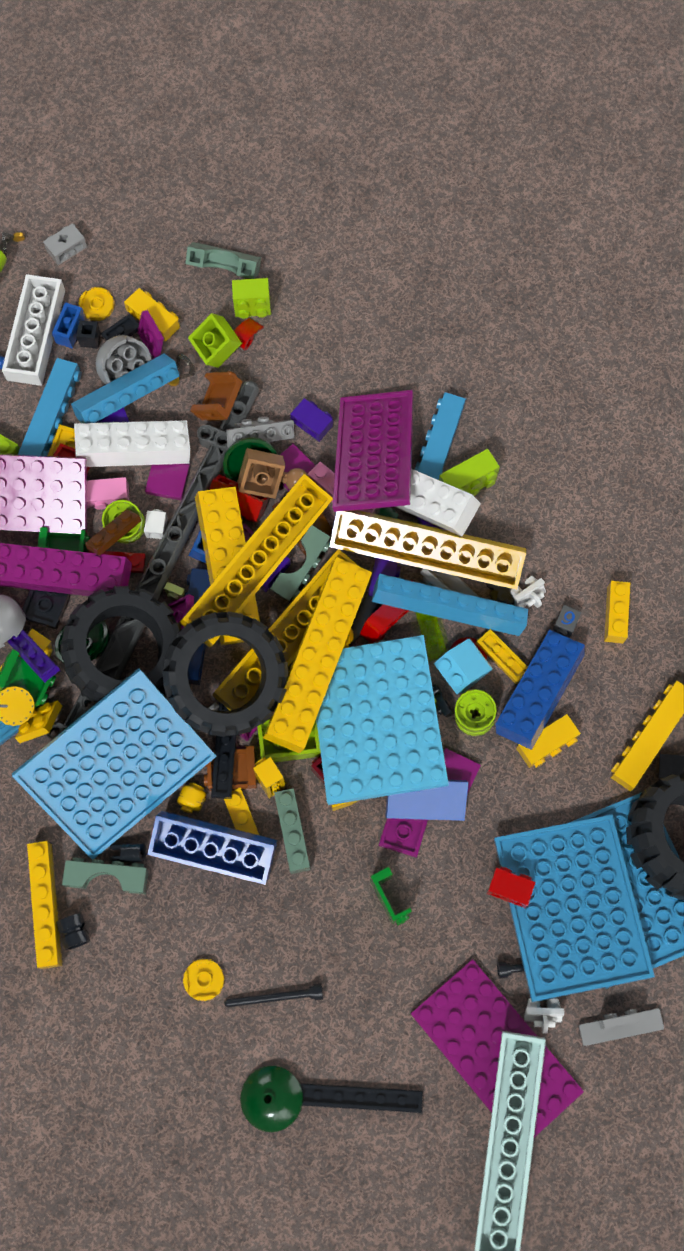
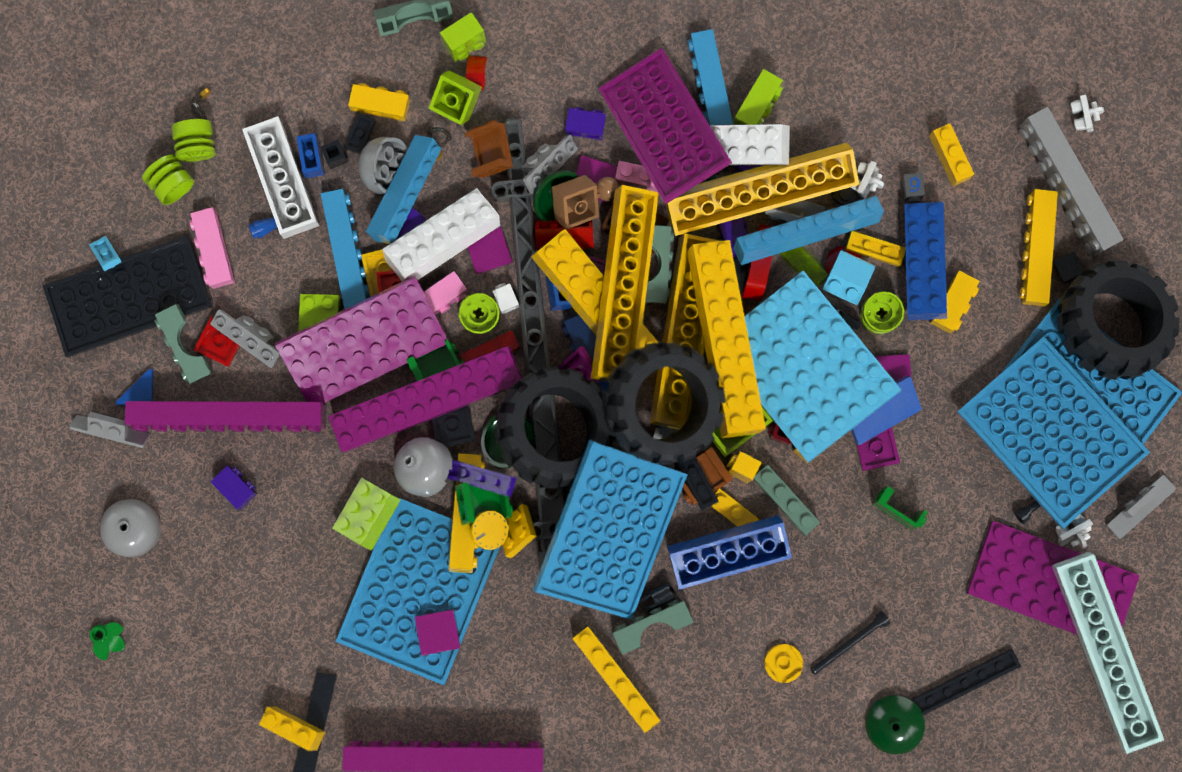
camera: 30 degrees left, 10 degrees up
light grey brick [43,223,87,265] -> none
black wheel [56,913,90,950] -> none
yellow tile [78,287,115,321] -> none
reddish brown plate [85,509,141,556] -> none
magenta tile [137,310,164,360] -> none
yellowish green plate [164,582,186,601] -> none
yellow head [177,783,206,814] -> none
red brick [487,867,536,909] -> none

